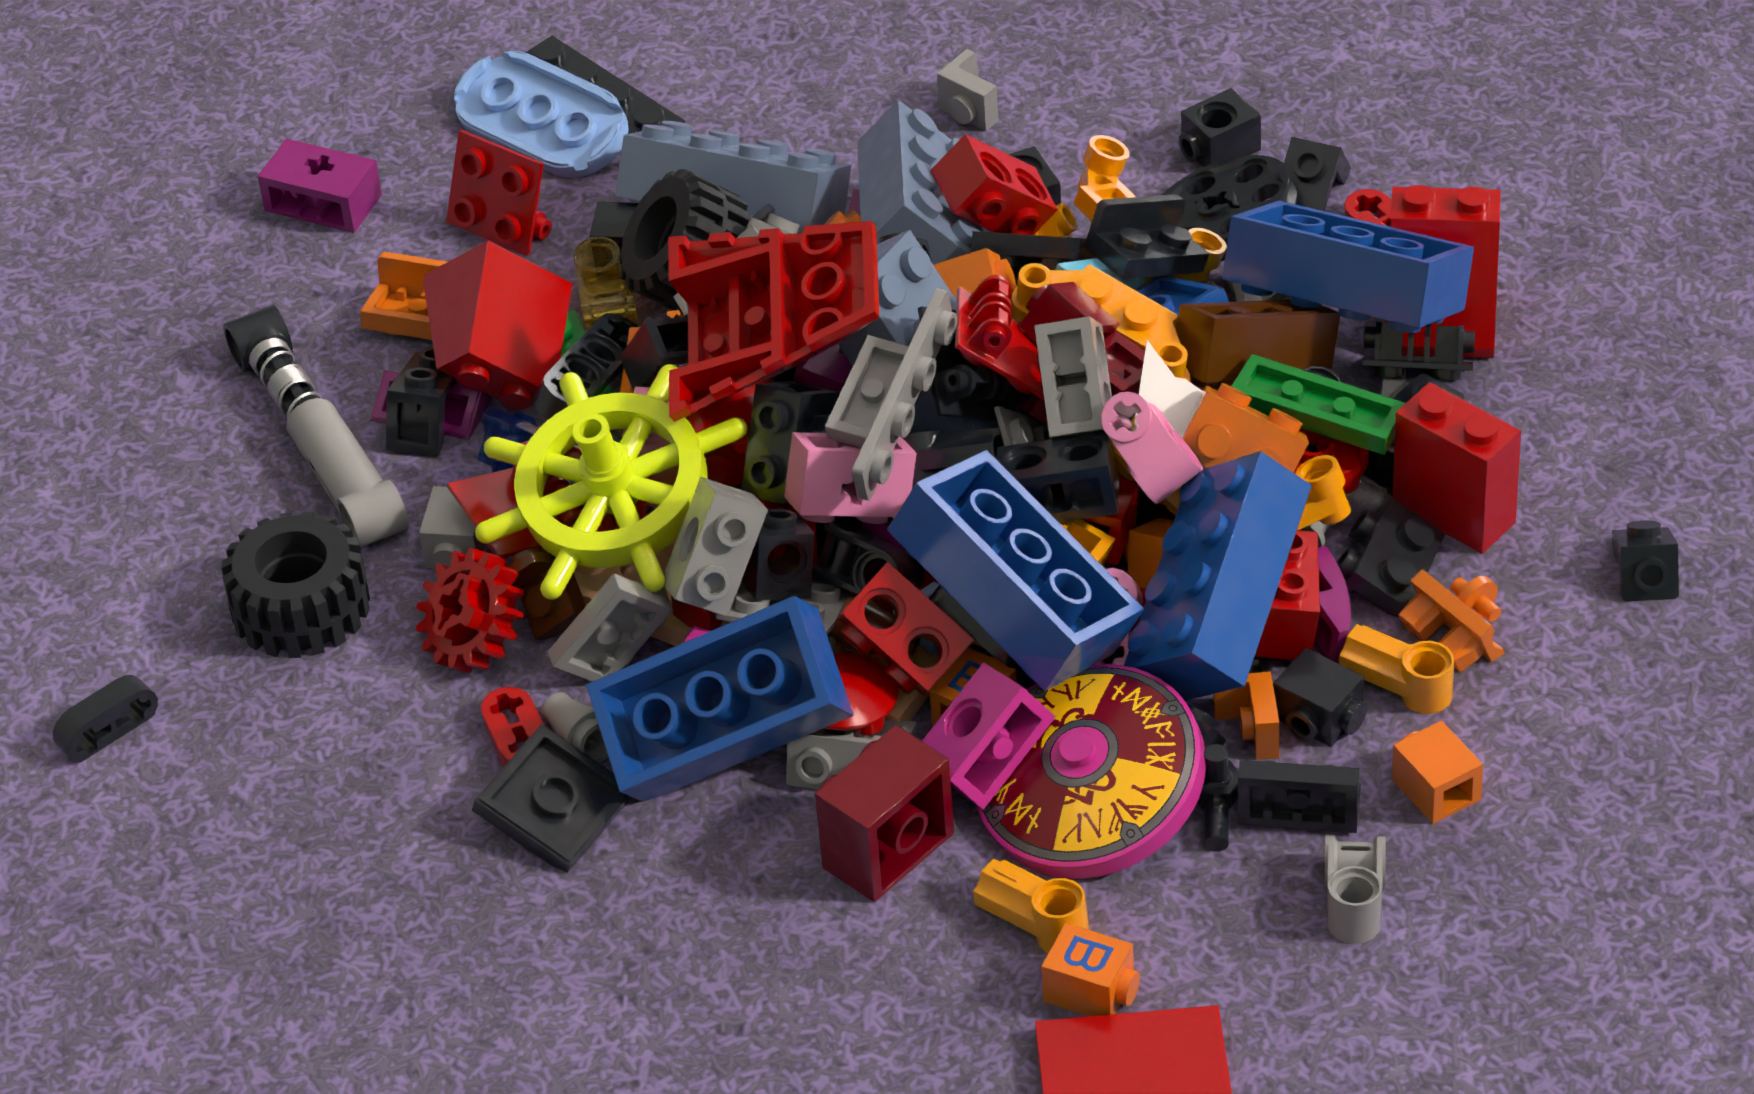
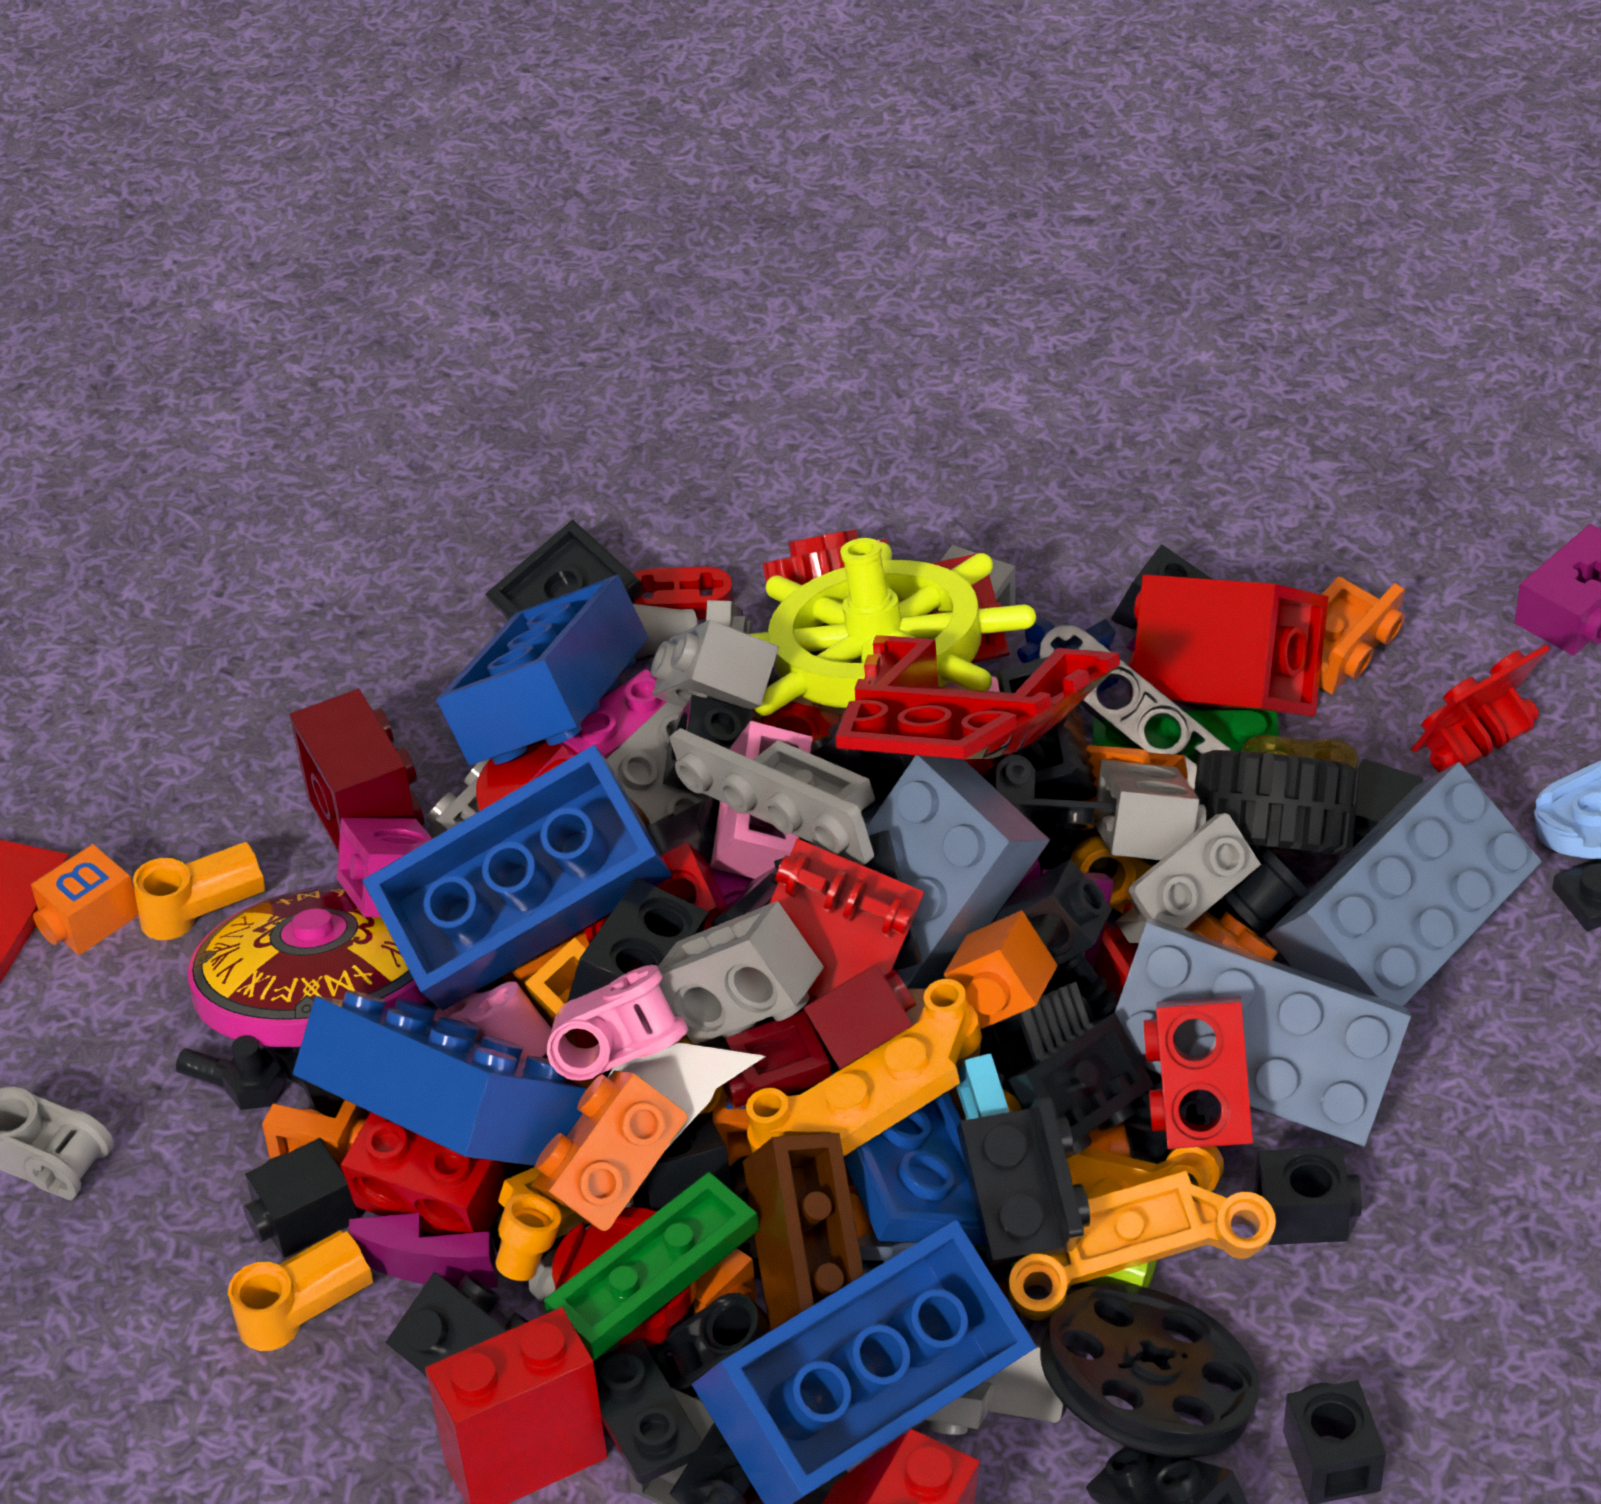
camera: 110 degrees right, 0 degrees up
black beam [53,675,158,763] -> none
black tyre [221,512,371,658] -> none
light grey piece [223,305,409,548] -> none
light grey bracket [937,49,999,131] -> none
black bracket [1238,760,1361,833] -> none
orange brick [1392,720,1483,824] -> none
orange hips [1398,569,1505,672] -> none

